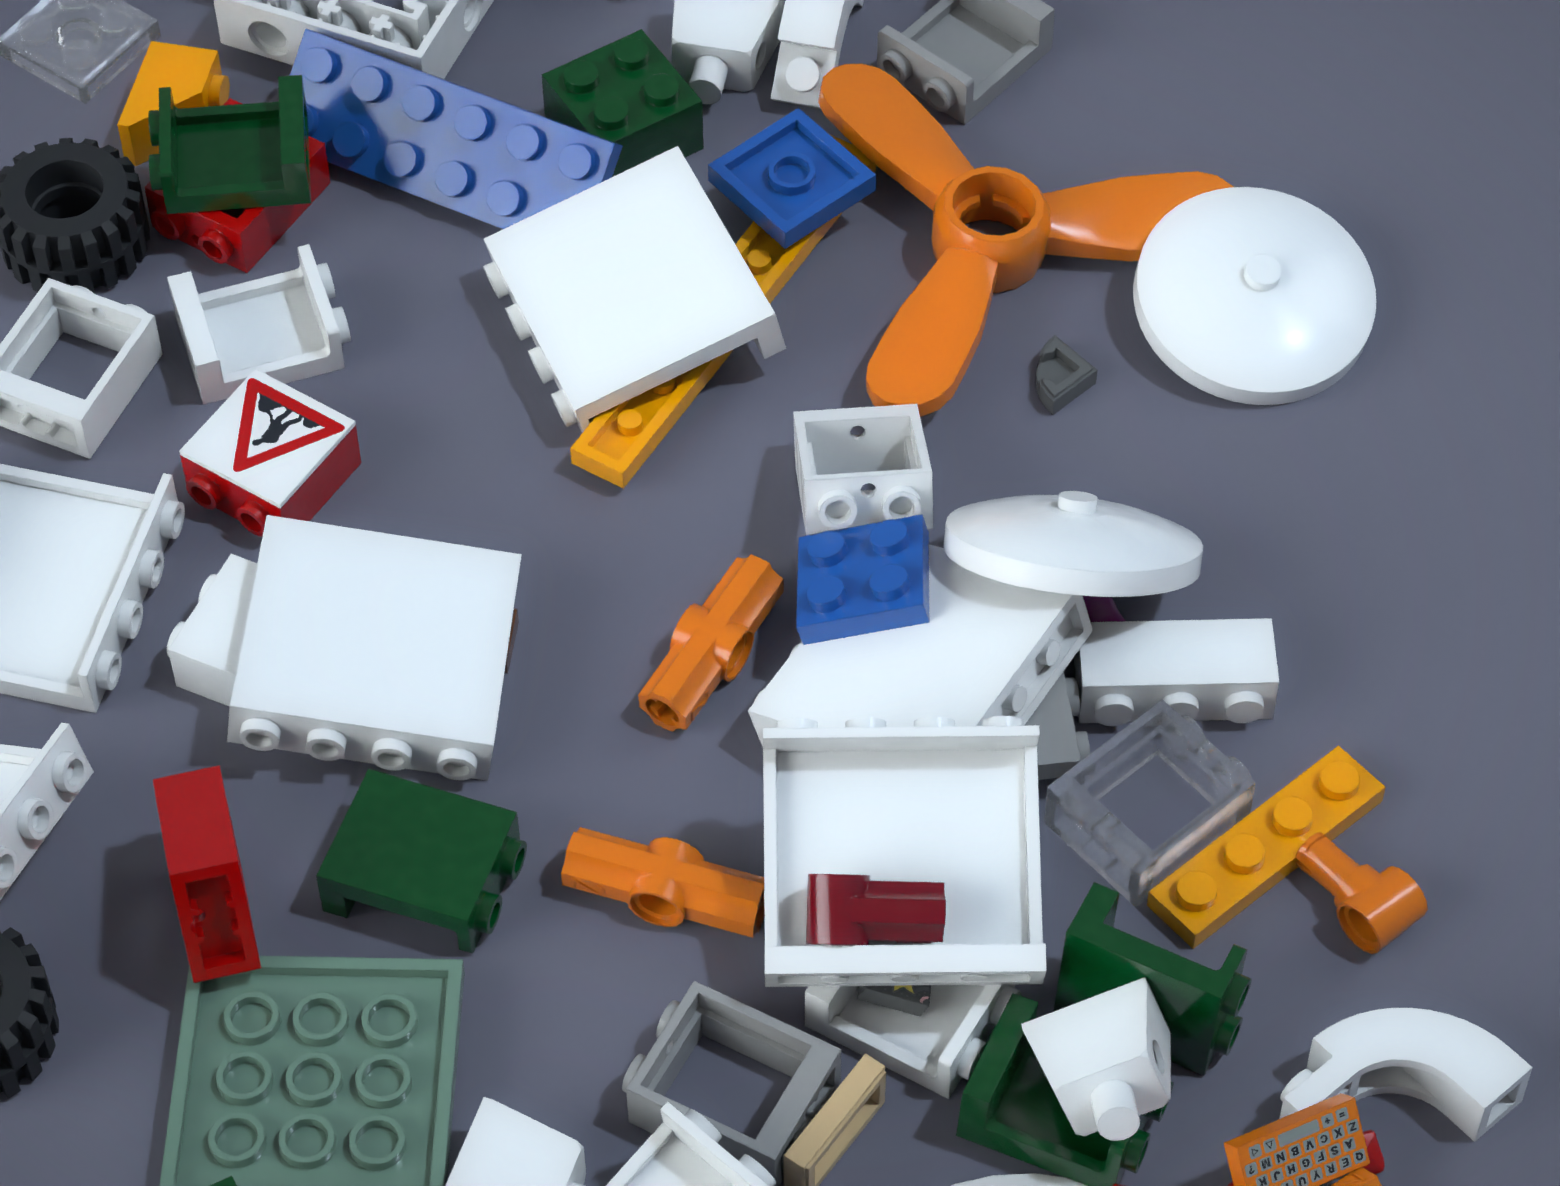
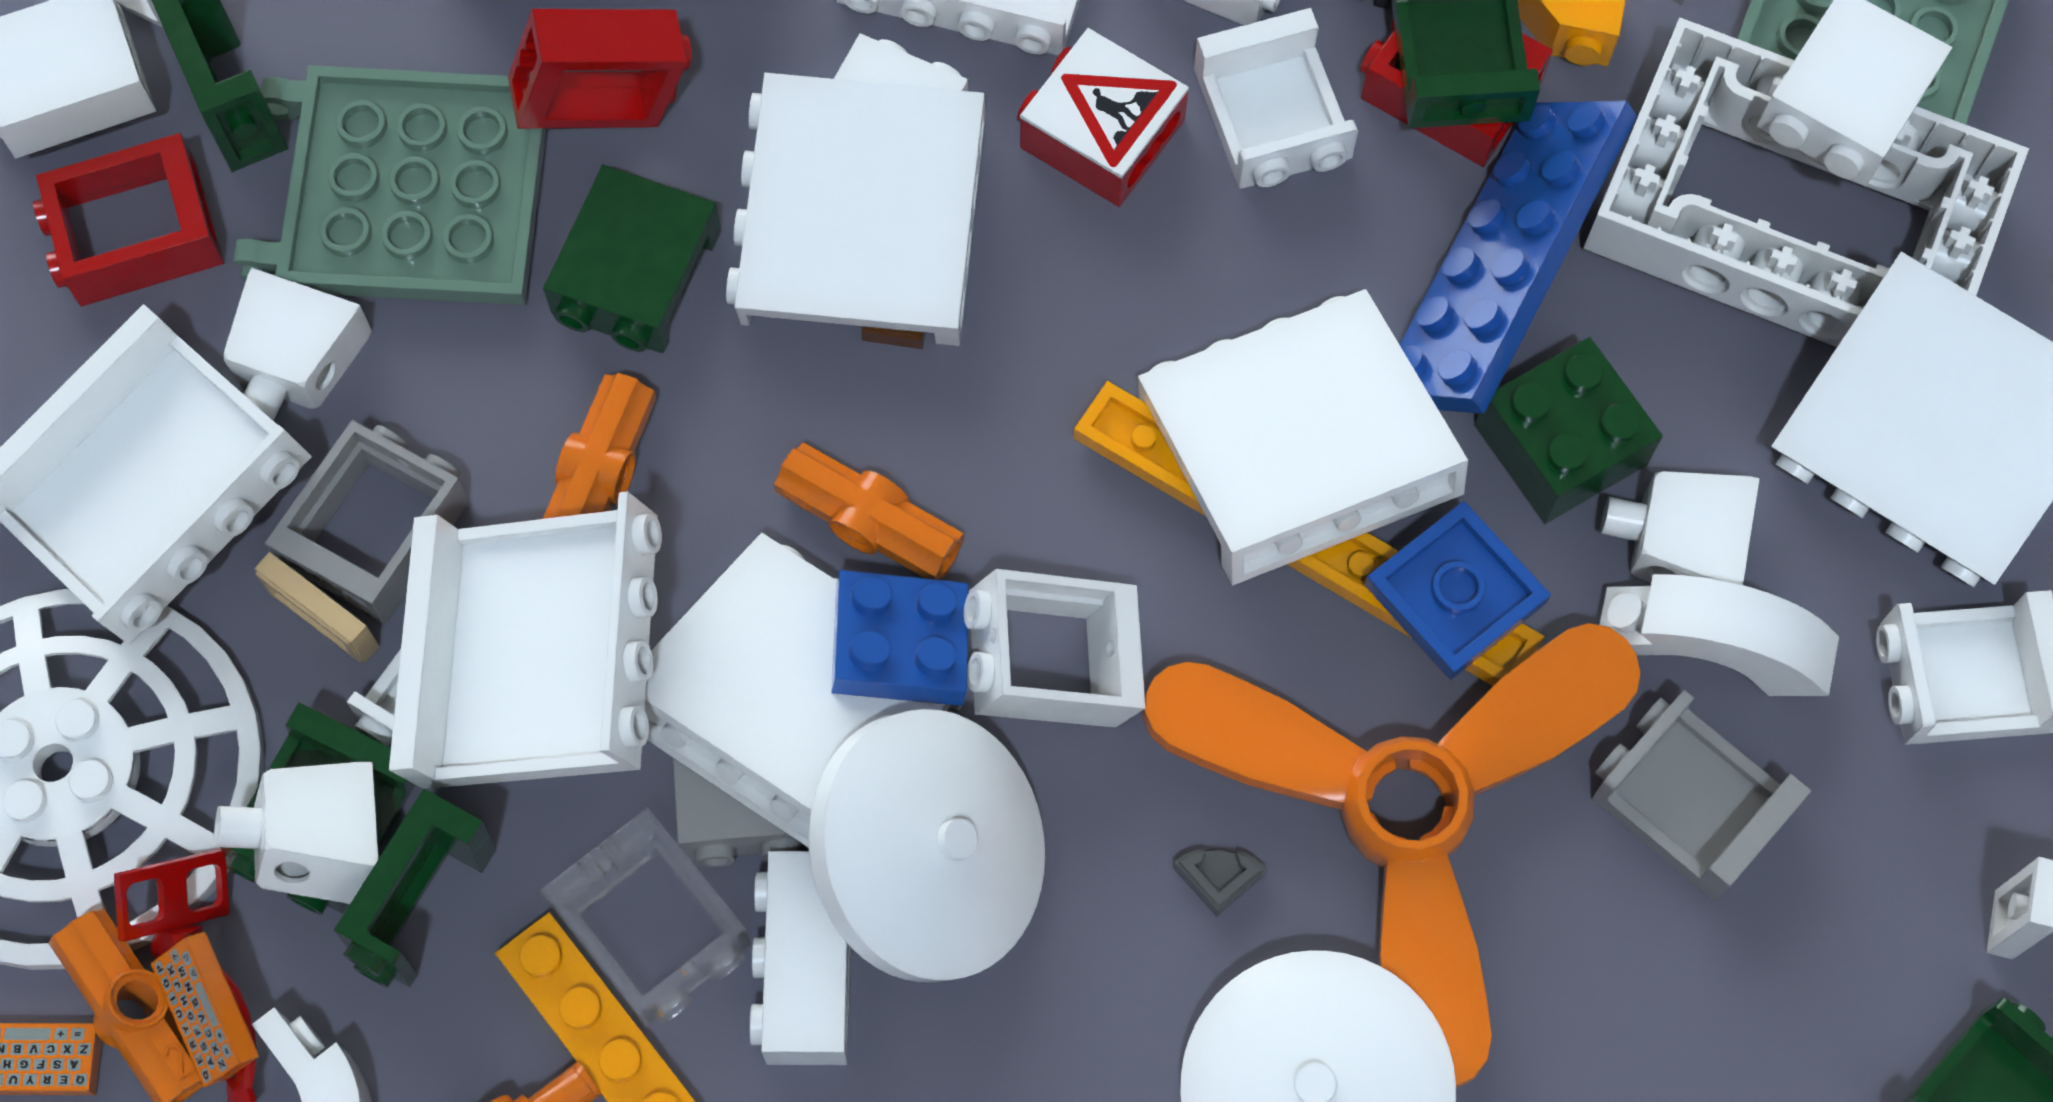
camera: 90 degrees right, 15 degrees up
dark red piece [806,874,946,945] -> none

